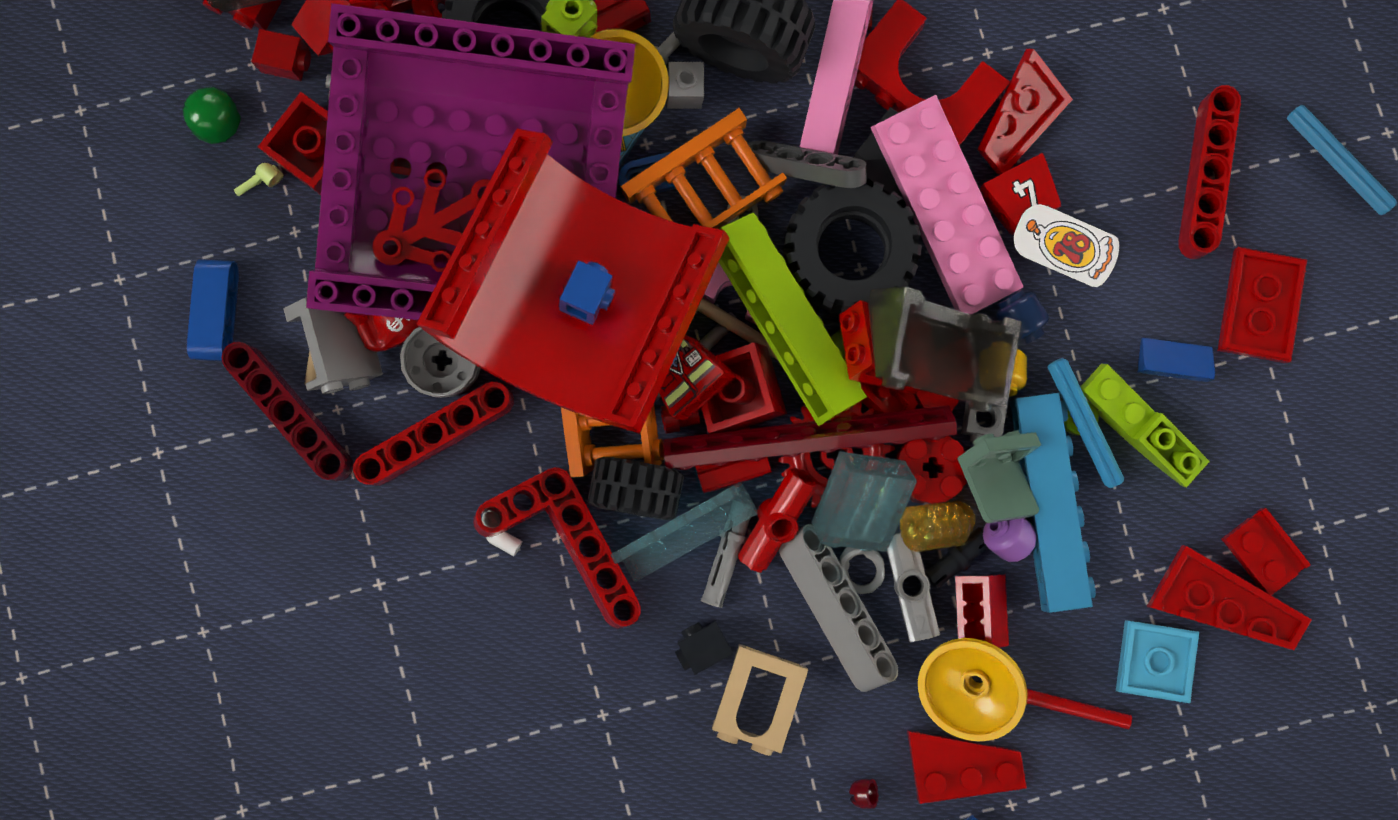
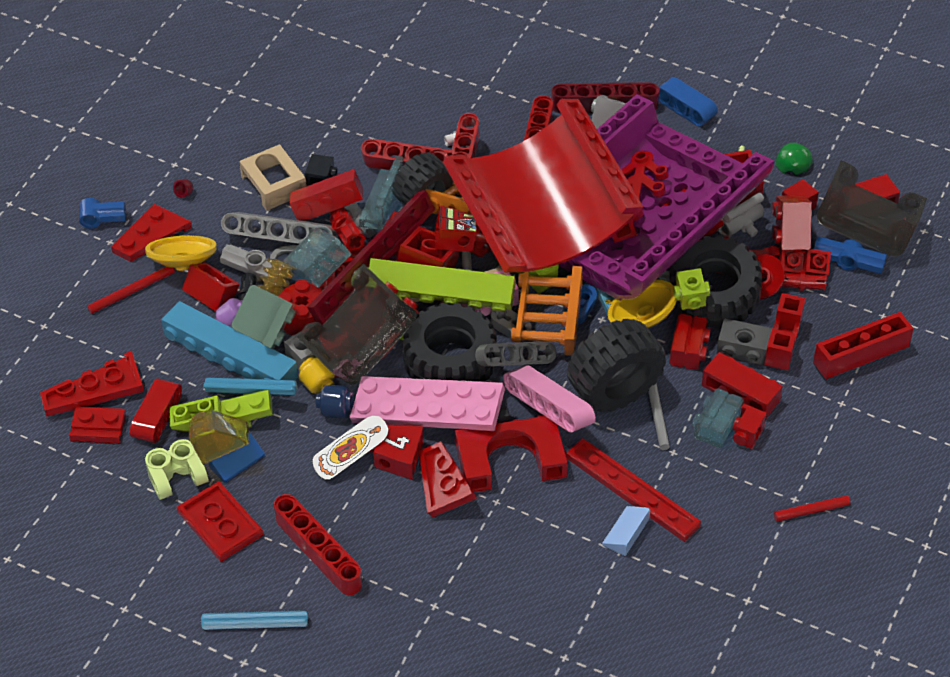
camera: 125 degrees right, 35 degrees down
blue brick [559,260,616,325] -> none
medium azure tile [1116,620,1199,703] -> none
none -> red beam [130,378,182,443]
none -> yellowish green piece [145,439,209,500]
none -> clear yellow slope [189,410,249,465]
none -> red brick [289,169,363,221]

